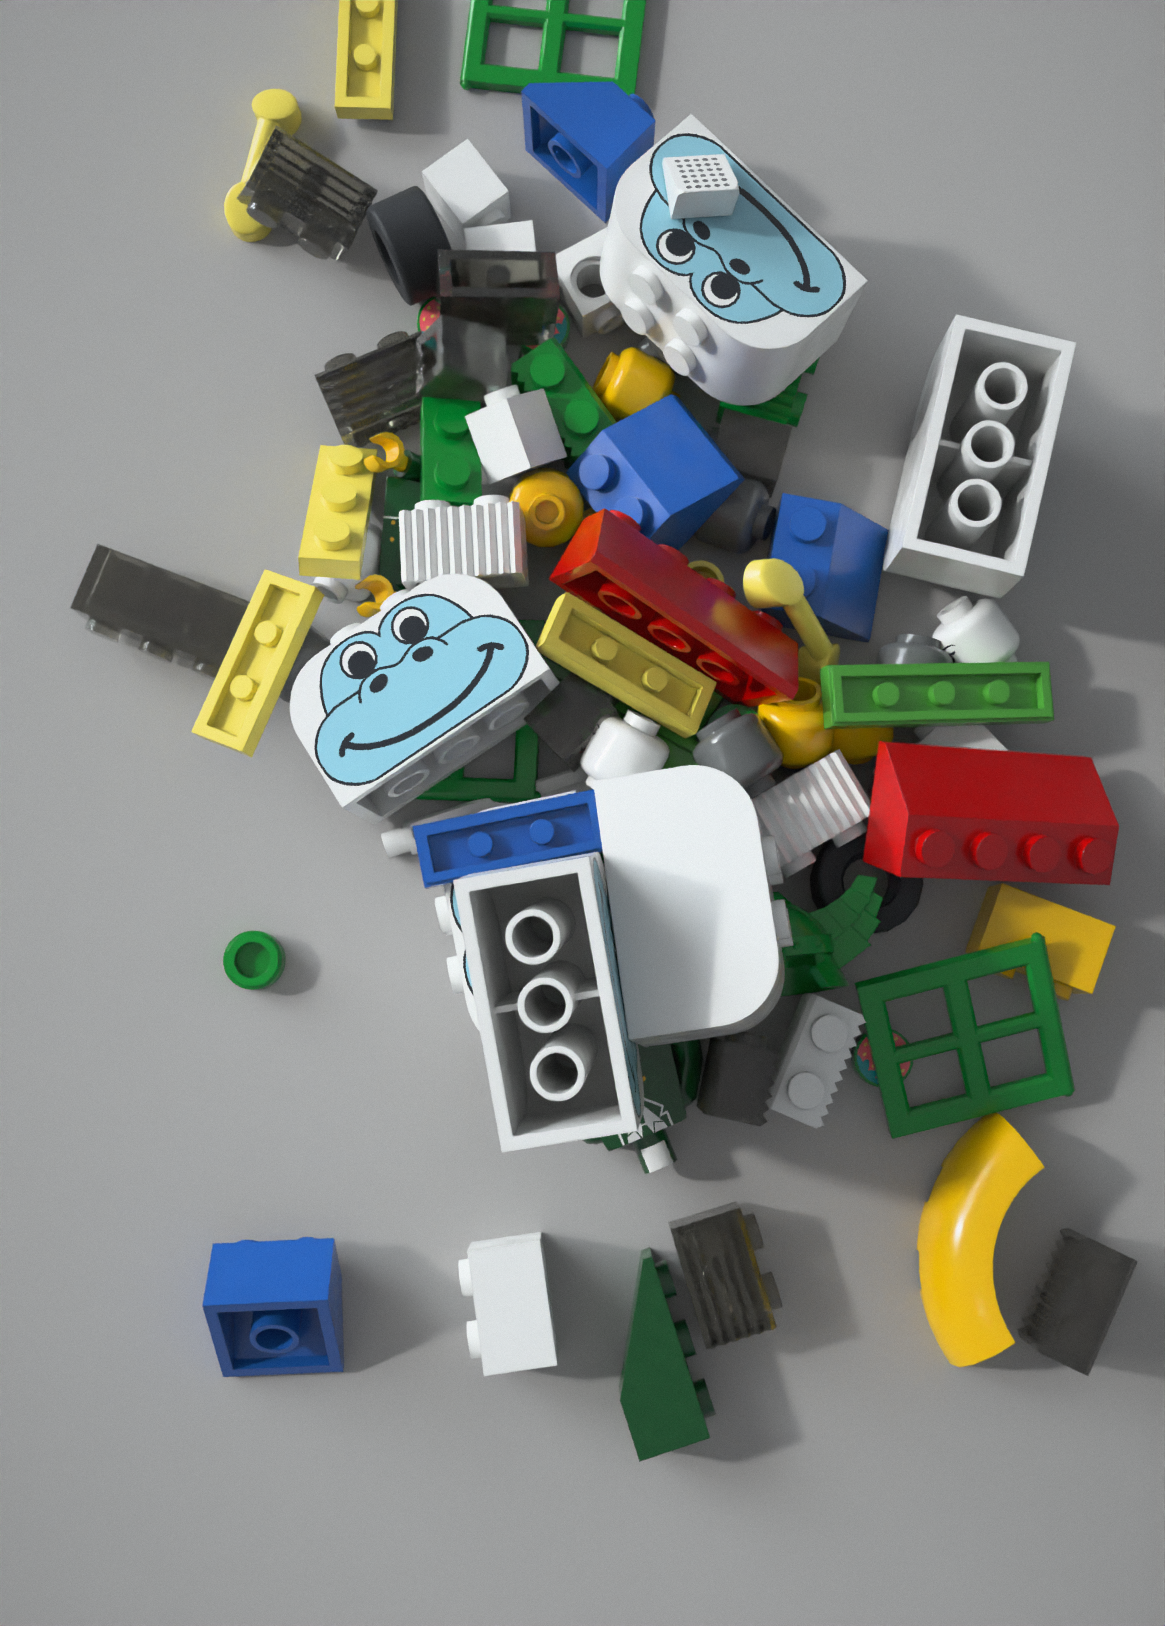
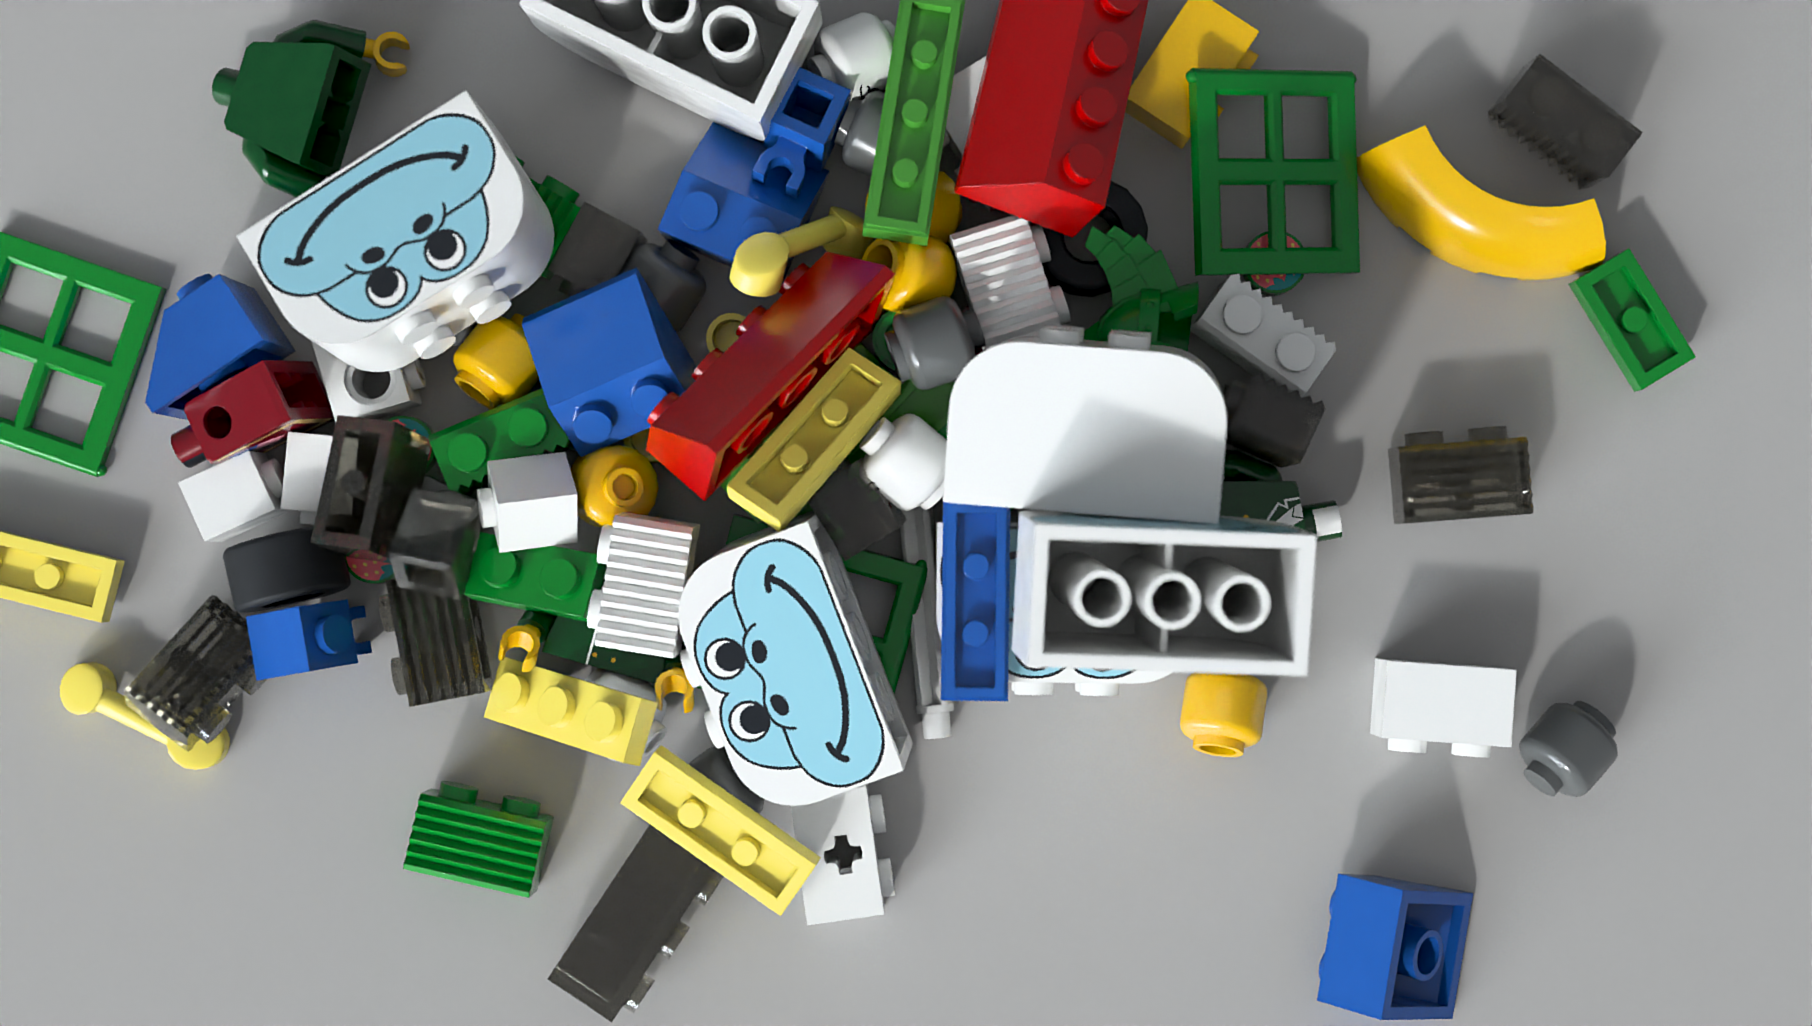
camera: 75 degrees left, 5 degrees up
green tile [223,931,286,990] -> none
dark green slope [619,1247,716,1462] -> none
white slope [662,154,740,219] -> none
none -> dark red torso [171,360,335,468]
none -> dark green torso [212,20,410,198]
none -> blue brick [246,599,372,681]
none -> green brick [403,781,554,898]
none -> blue brick [752,67,851,199]
none -> white brick [791,784,895,925]
none -> yellow head [1180,672,1267,757]
none -> dark grey head [1519,701,1618,797]
none -> green plate [1568,248,1696,392]

